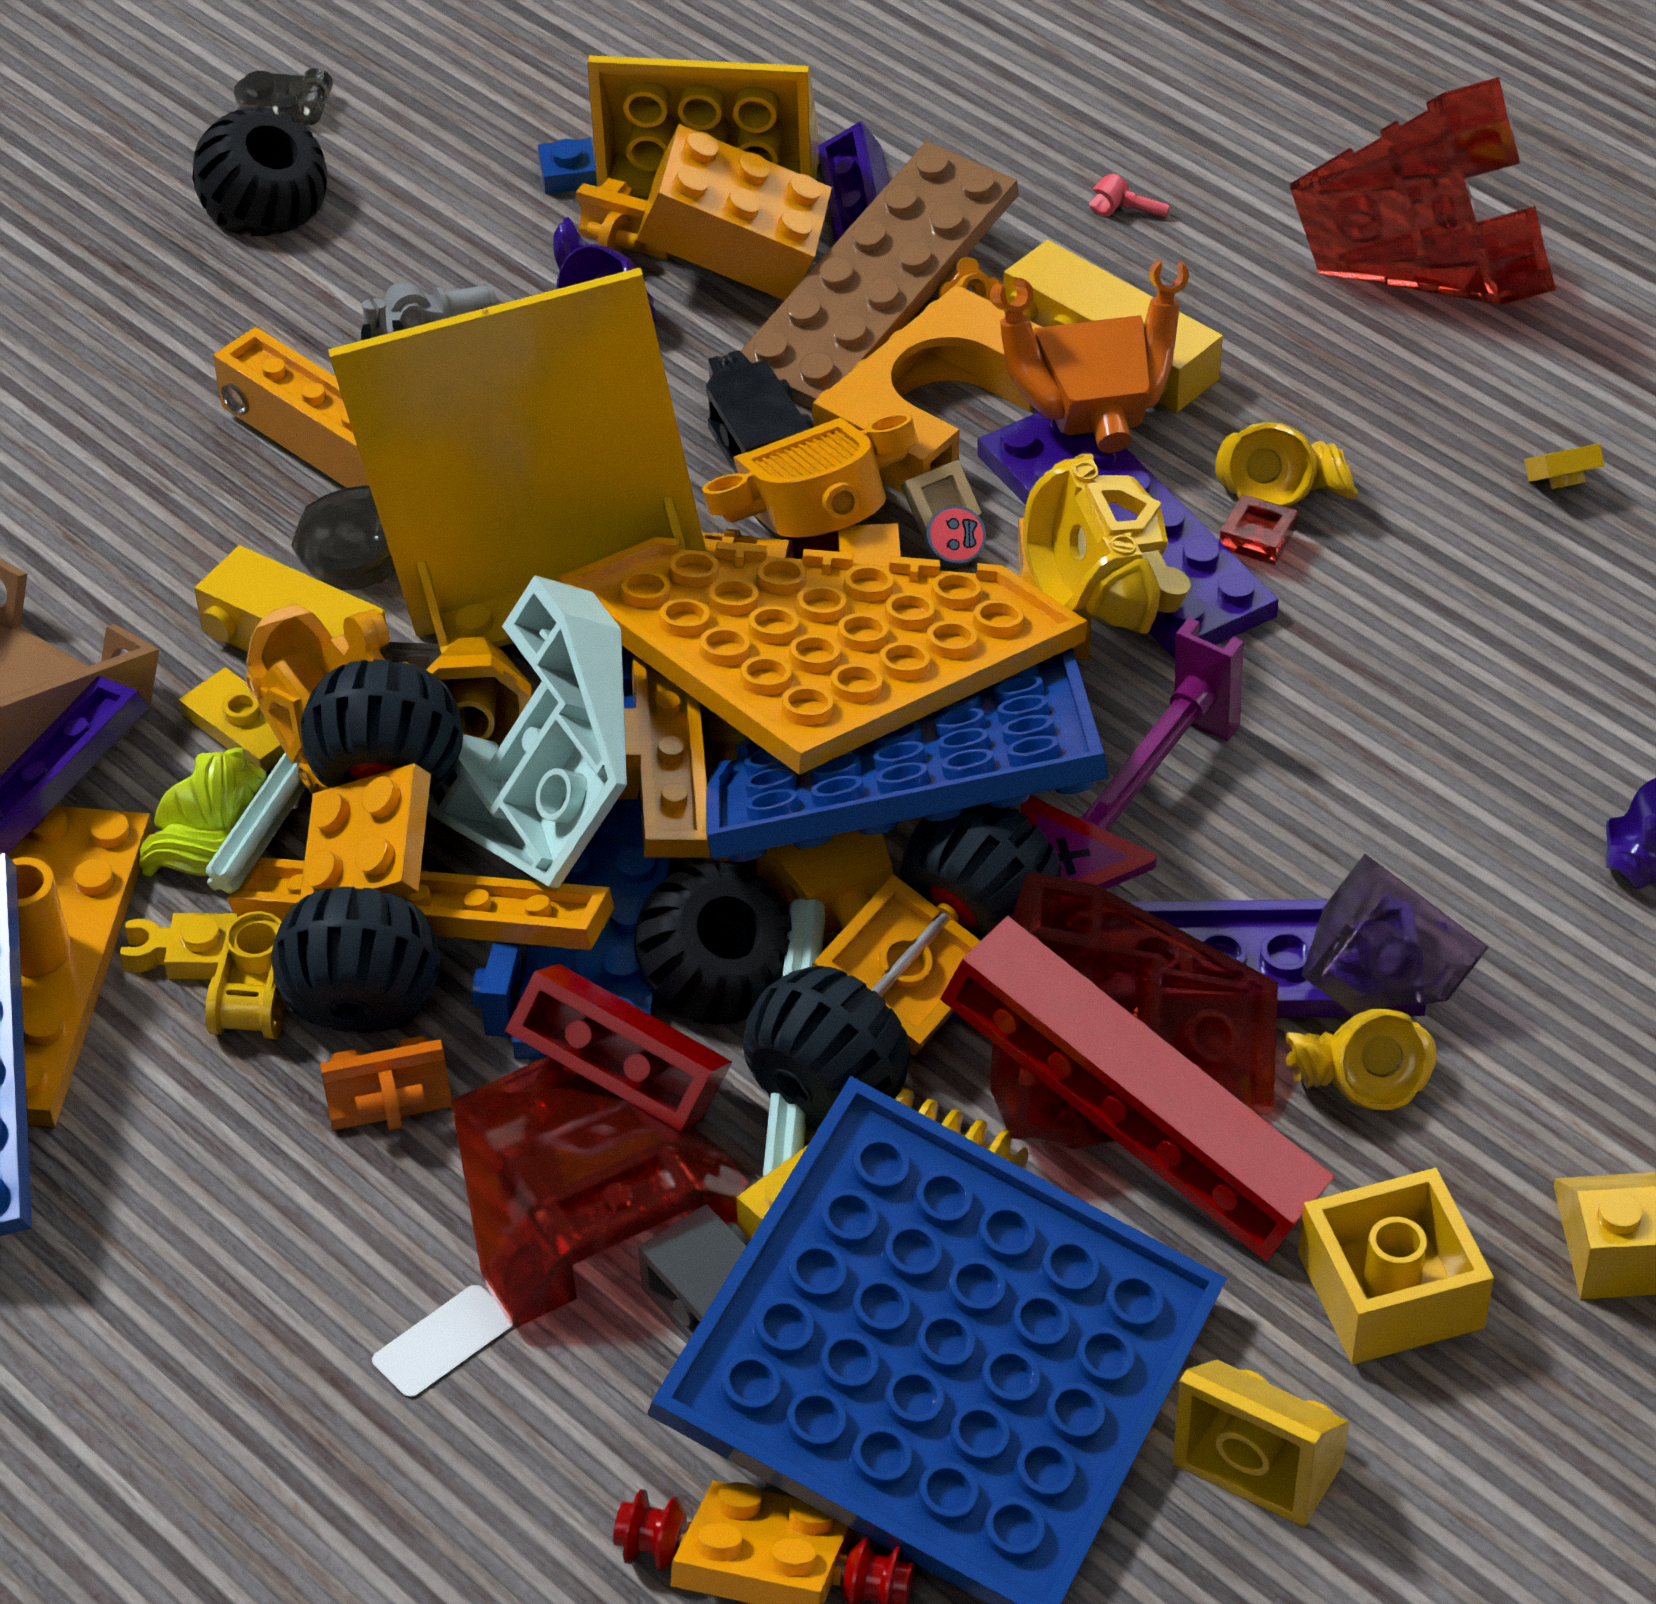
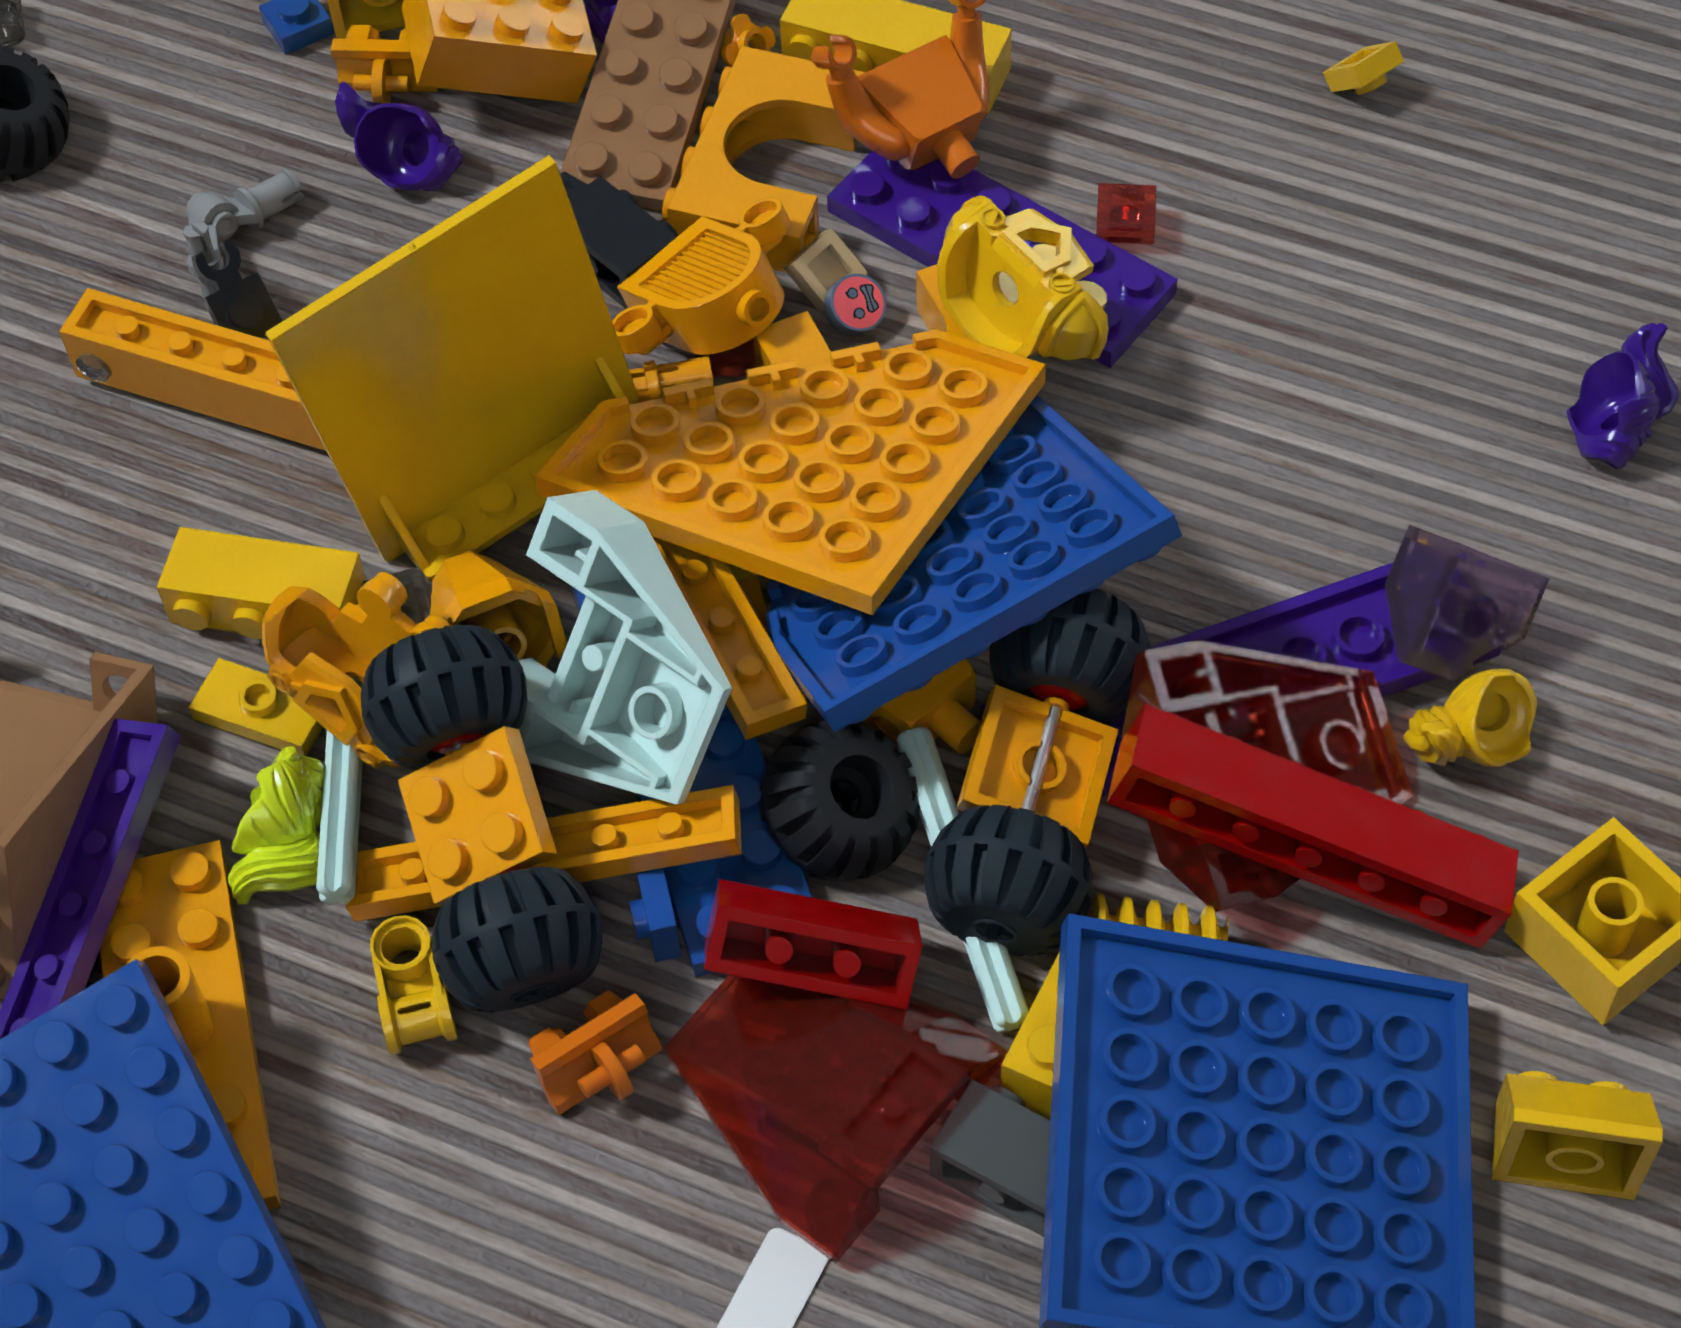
camera: 20 degrees left, 10 degrees up
yellow plate [120,913,238,980] -> none
clear smoke hat [291,485,396,591] -> none
magenta piece [1021,617,1244,911] -> none
yellow hair [1215,422,1358,511] -> none

